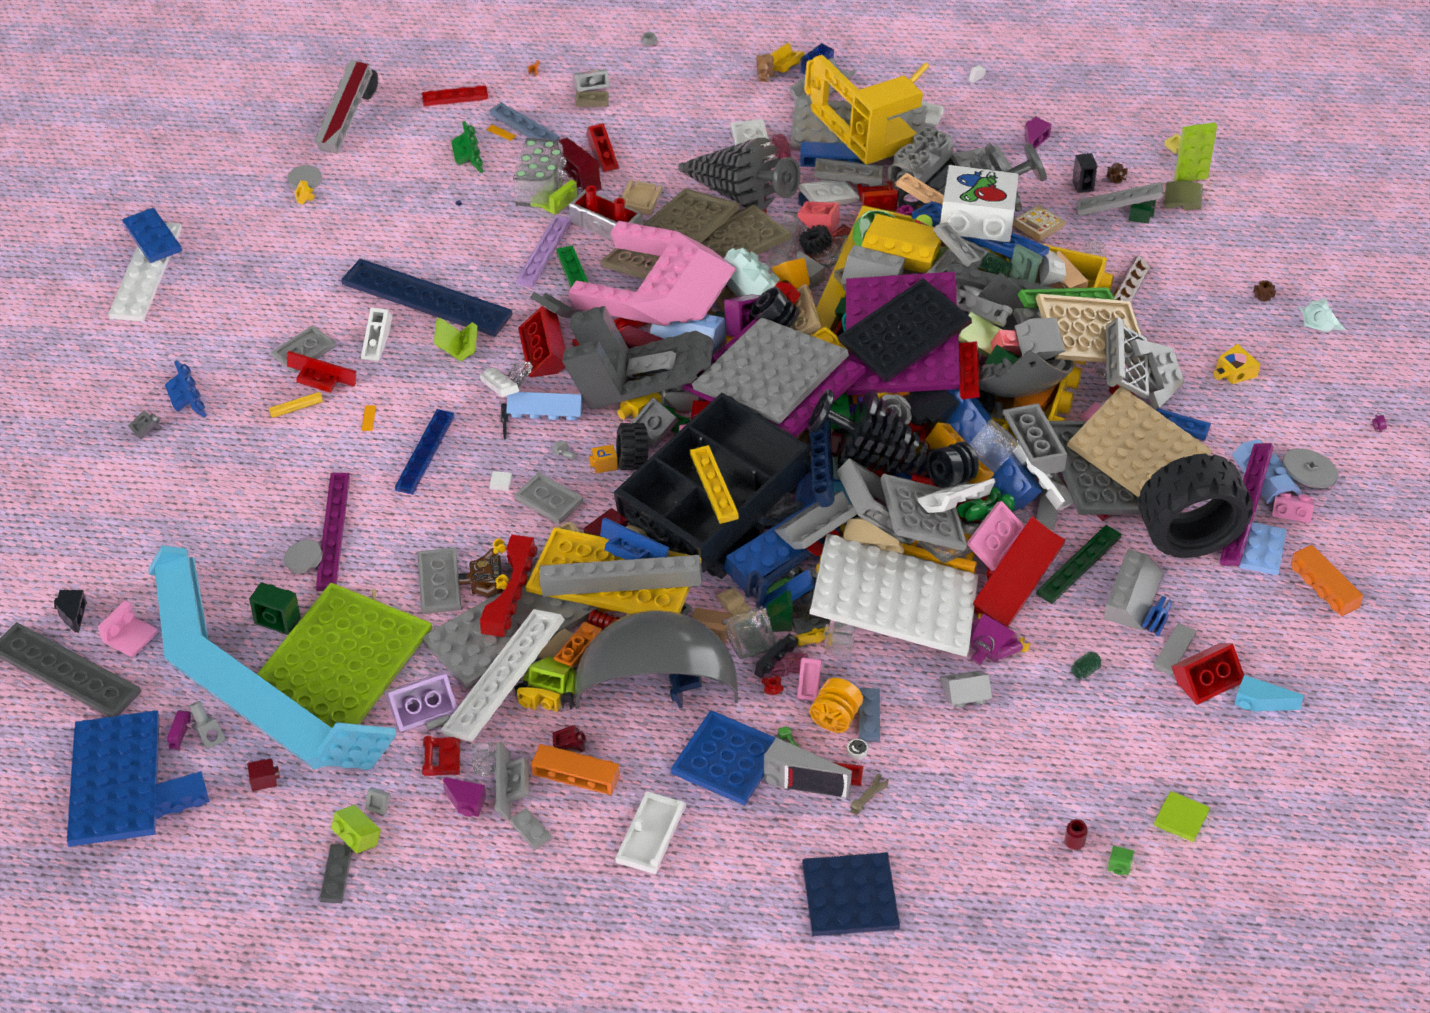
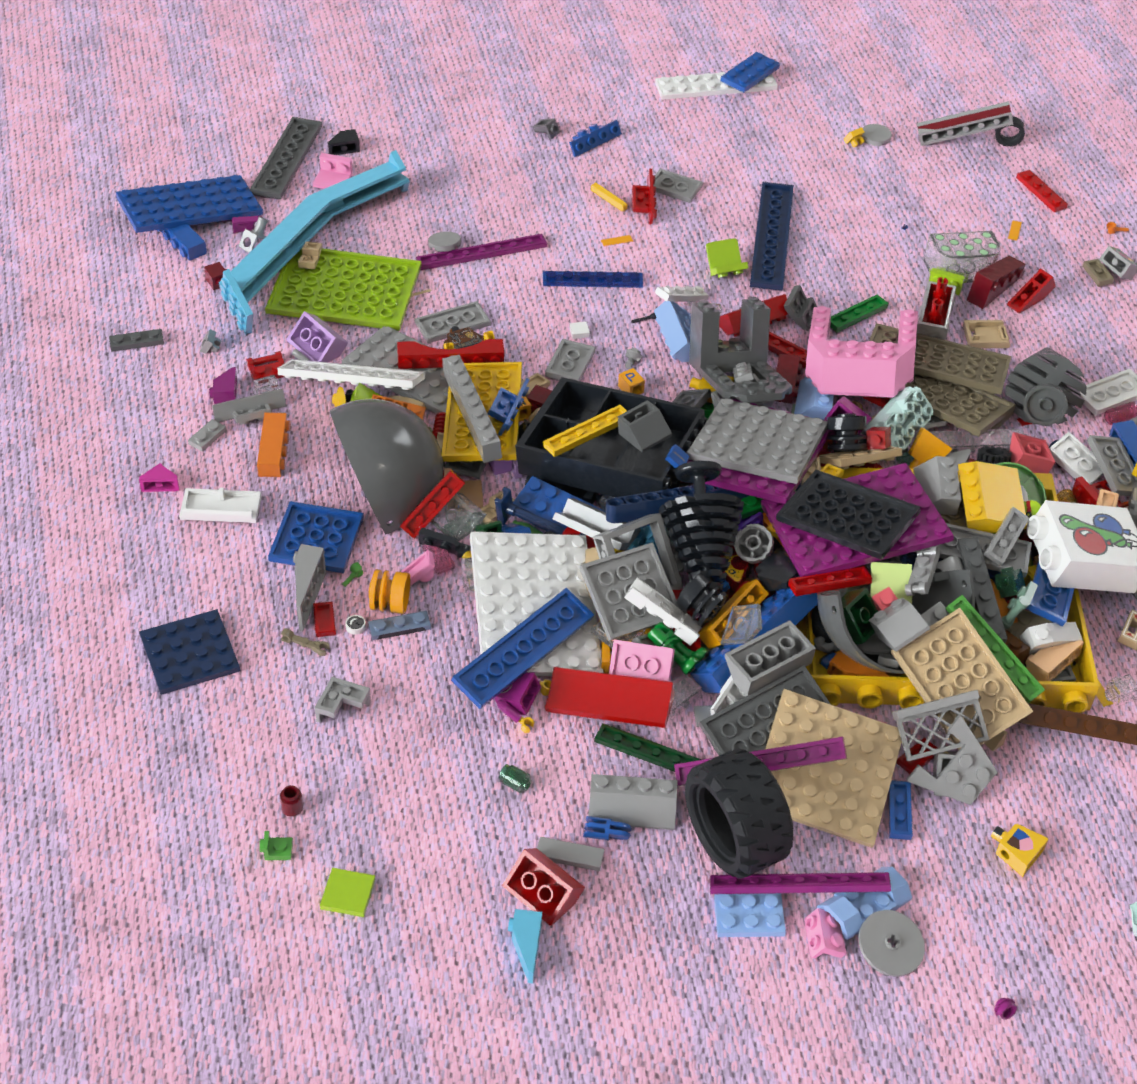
camera: 70 degrees right, 0 degrees up
dark green brick [249,582,301,635] -> none
lime brick [331,804,381,854] -> none
white slope [361,308,393,362] -> none
green bracket [451,121,484,173] -> none
sand blue plate [490,102,560,149] -> none
lavender tile [516,215,571,288] -> none
dark red bracket [552,725,586,752] -> none
black tyre [616,423,649,470] -> none
red plate [762,676,784,695] -> none
light grey slope [940,670,992,708] -> none
orange brick [1290,544,1363,617] -> none
none -> dark pink slope [139,463,180,492]
none -> tan slope [298,241,322,269]
none -> light grey panel [315,677,371,723]
none -> red plate [400,470,465,539]
none -> blue plate [451,588,594,709]
none -> dark grey slope [618,400,672,453]
none -> blue tile [665,444,690,468]
none -> magenta plate [674,737,847,786]

